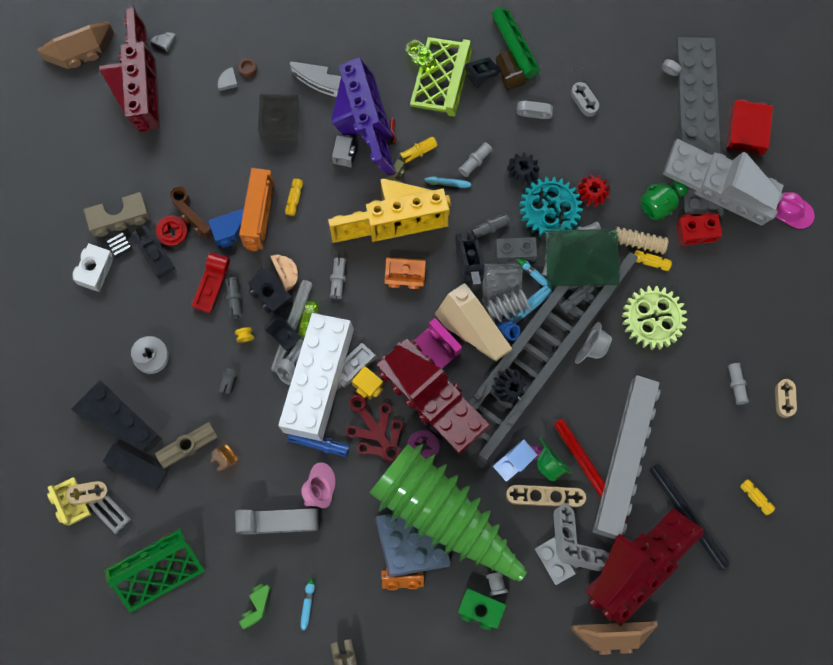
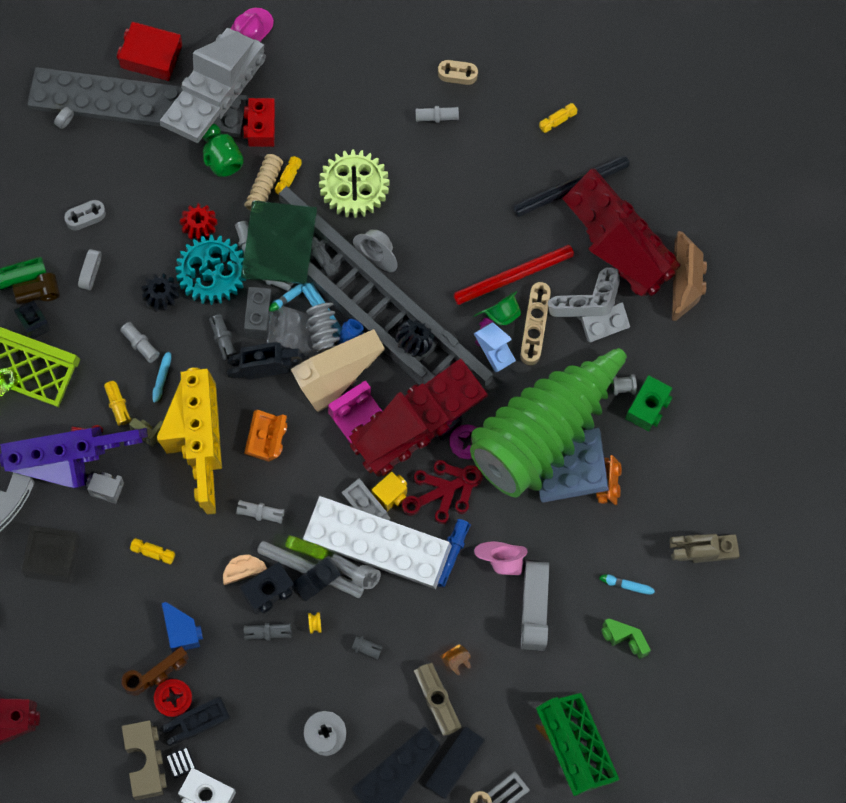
camera: 85 degrees left, 5 degrees down
red plate [191,252,230,314] -> none
orange door [239,168,275,251] -> none
light grey brick [593,375,661,540] -> none

